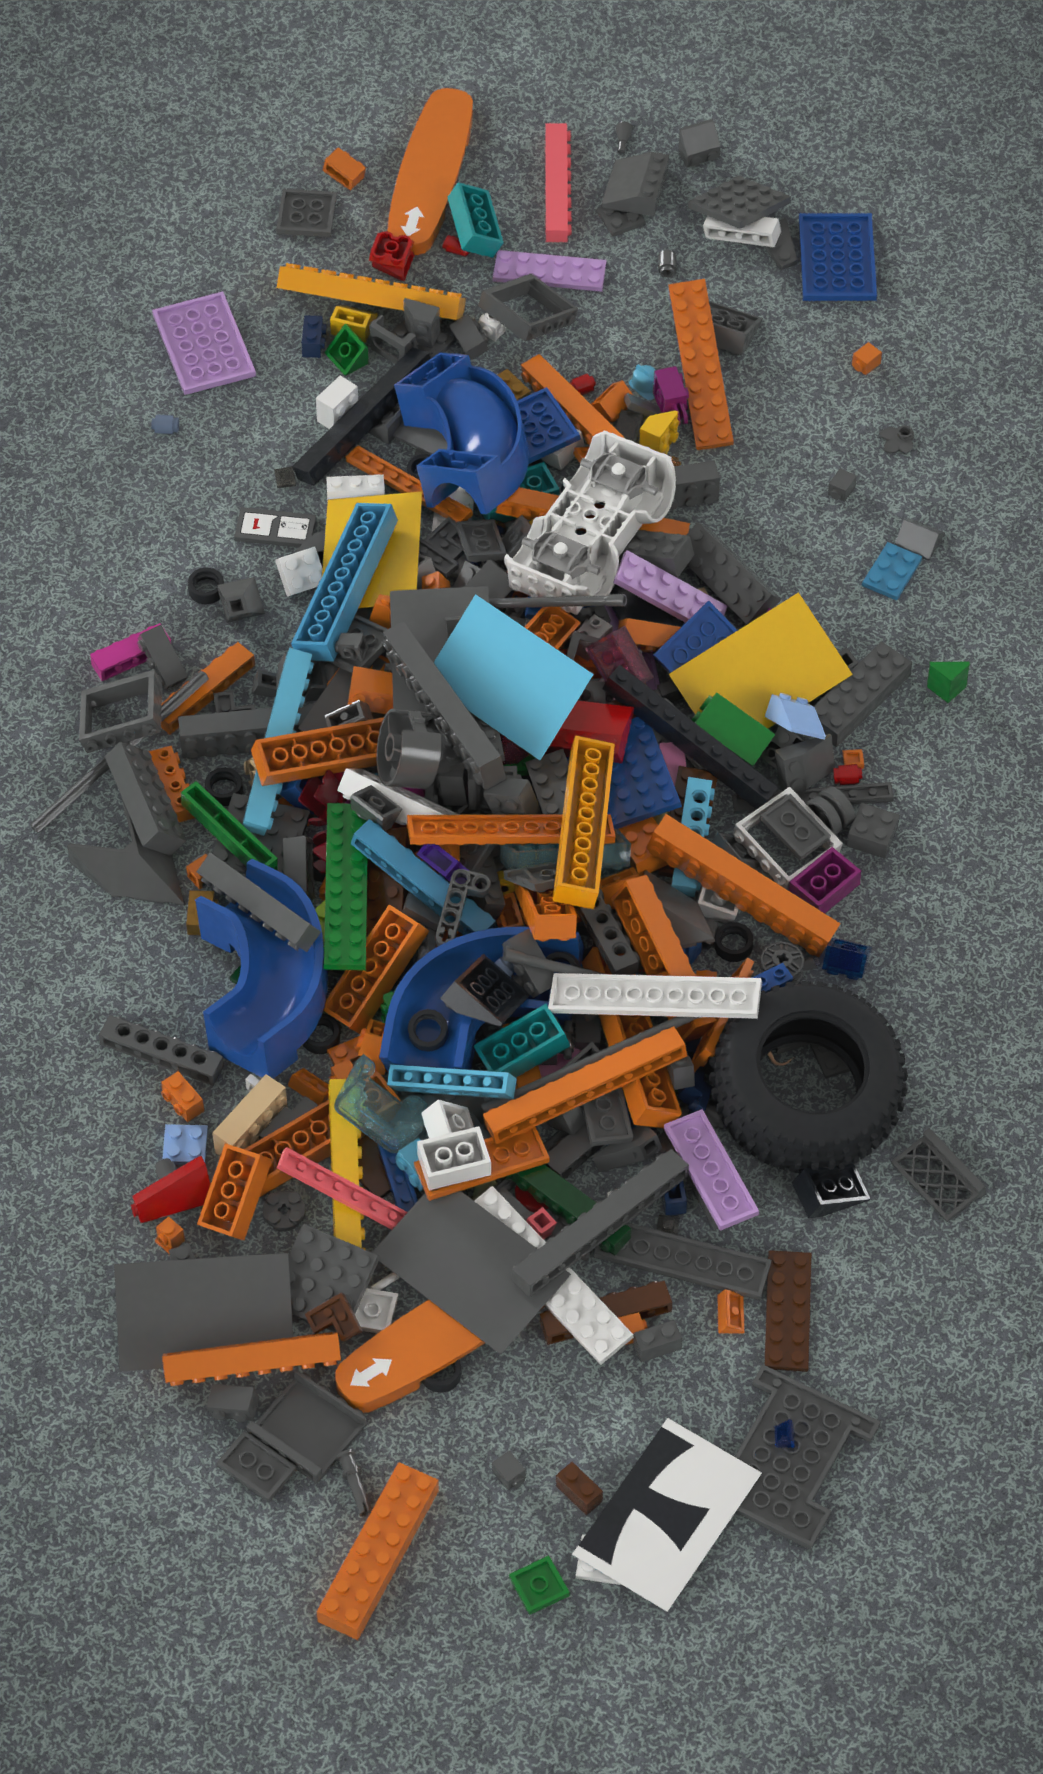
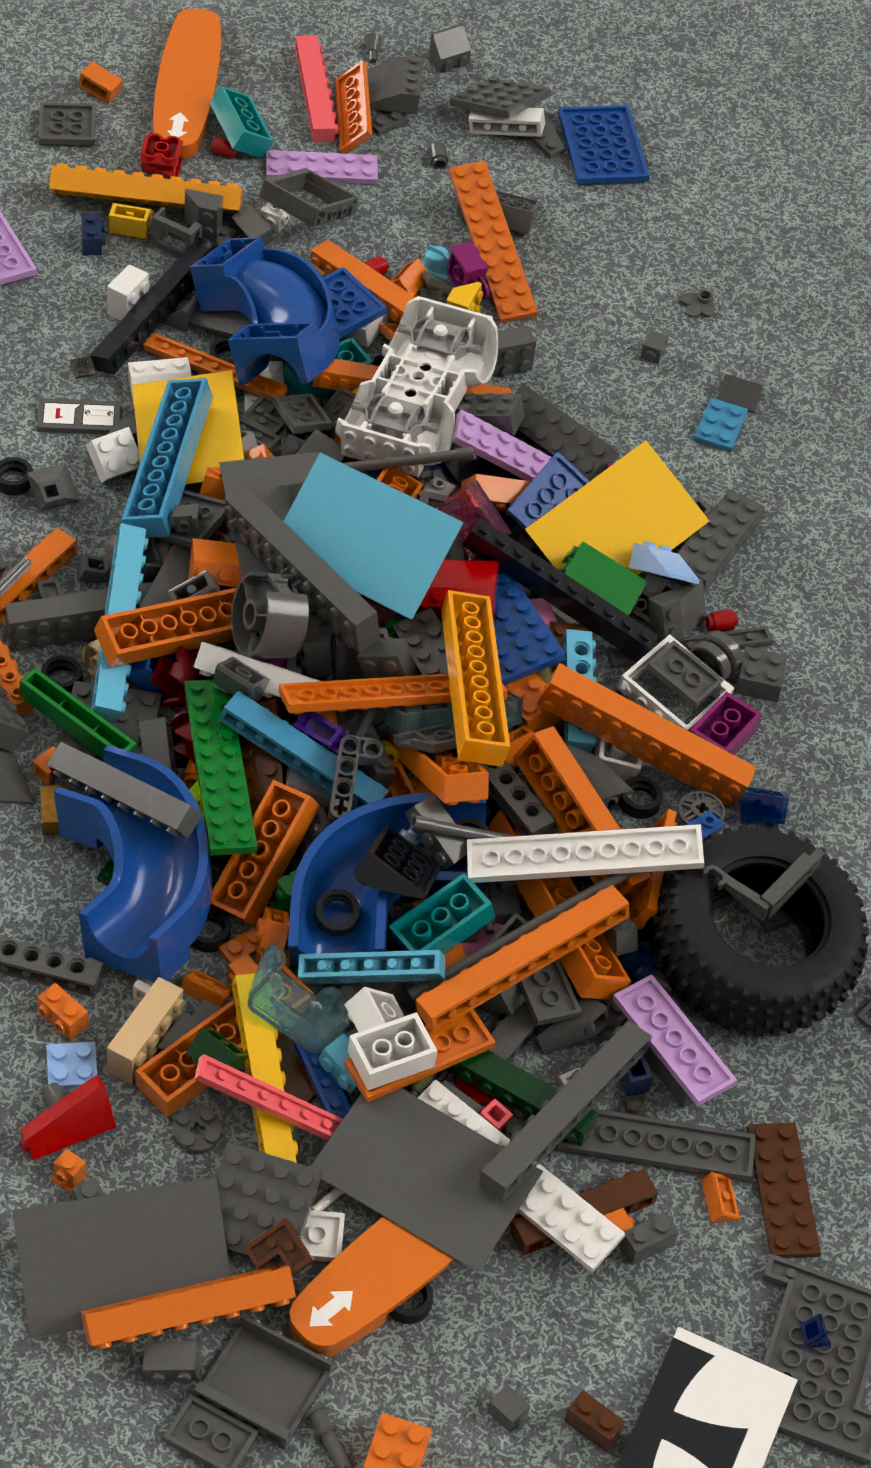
camera: 15 degrees left, 5 degrees down
orange brick [197,1143,272,1241] -> none
green slope [324,324,369,376] -> none
black slope [792,1163,871,1218] -> none
orange tile [842,749,864,769] -> none
orange brick [852,342,882,375] -> none
green slope [927,661,970,703] -> none
none -> dark green brick [186,1027,248,1070]
none -> orange plate [335,60,372,154]
none -> dark grey hinge [702,848,824,921]

